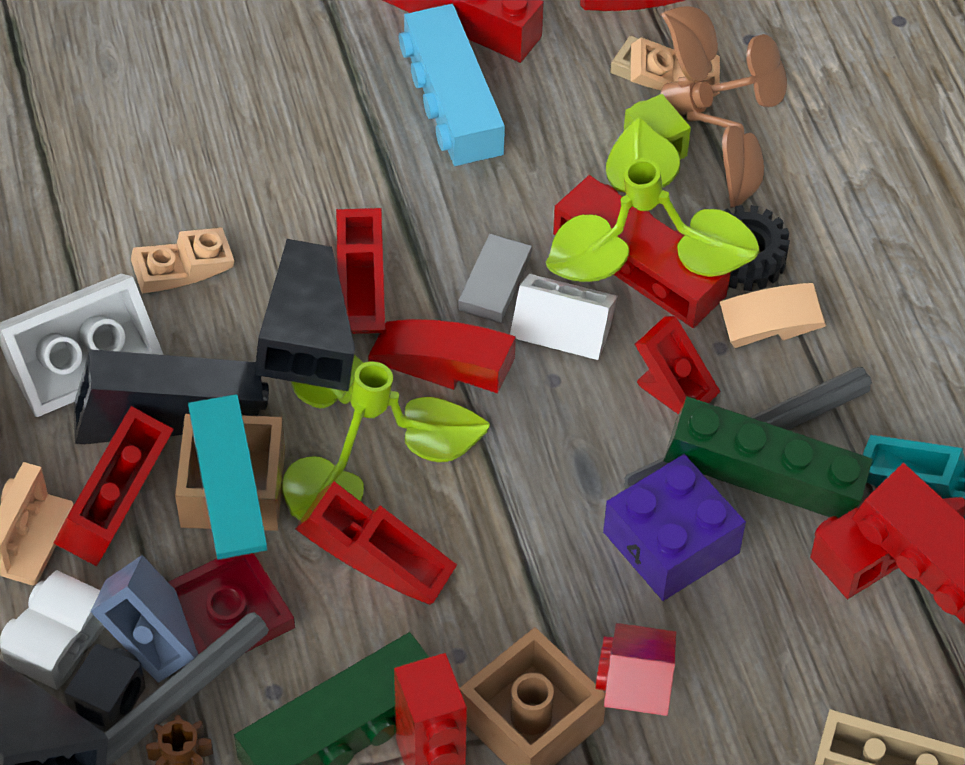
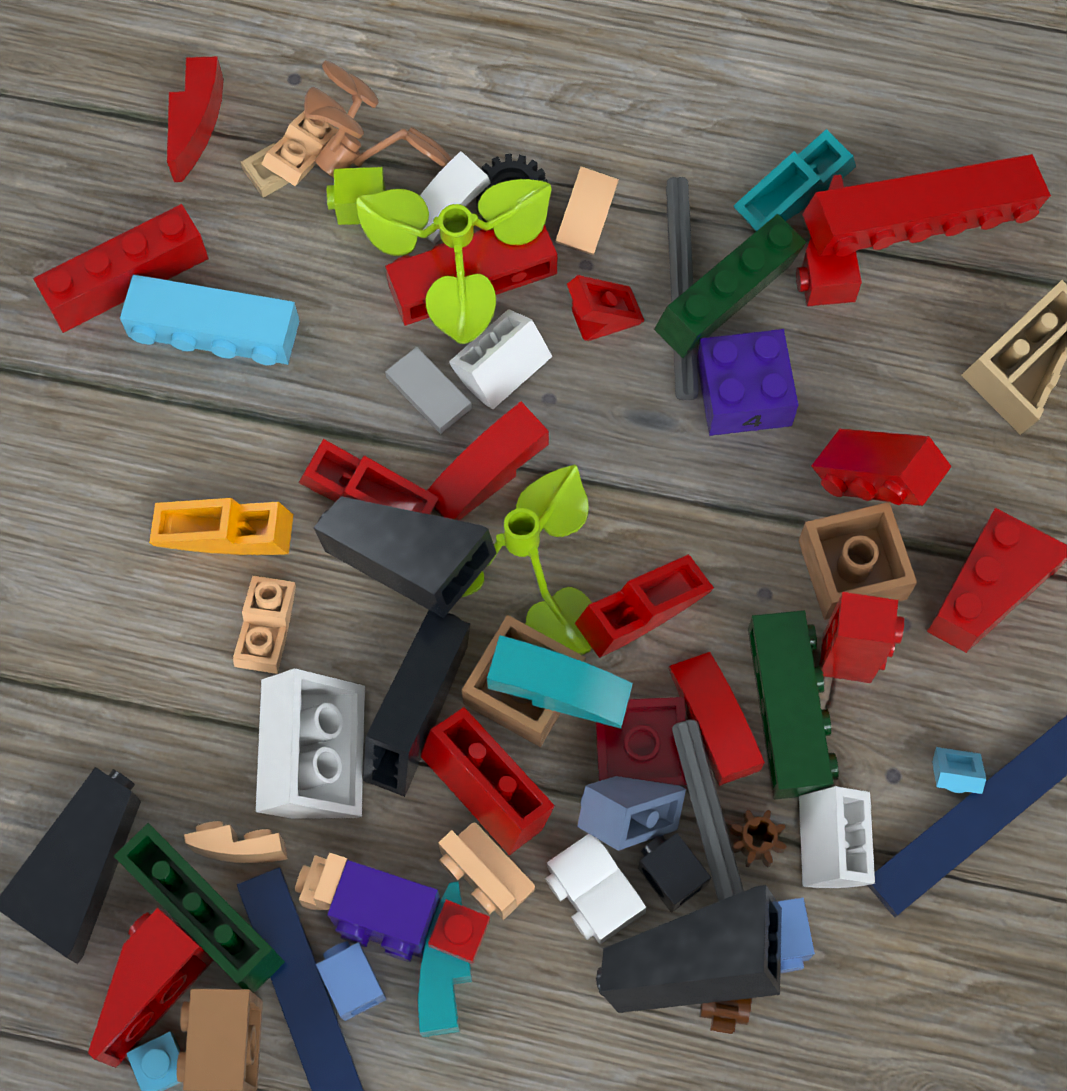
camera: 60 degrees left, 15 degrees up
none -> light orange slope [149,498,294,555]
none -> white slope [420,151,491,245]
none -> red slope [668,652,765,786]

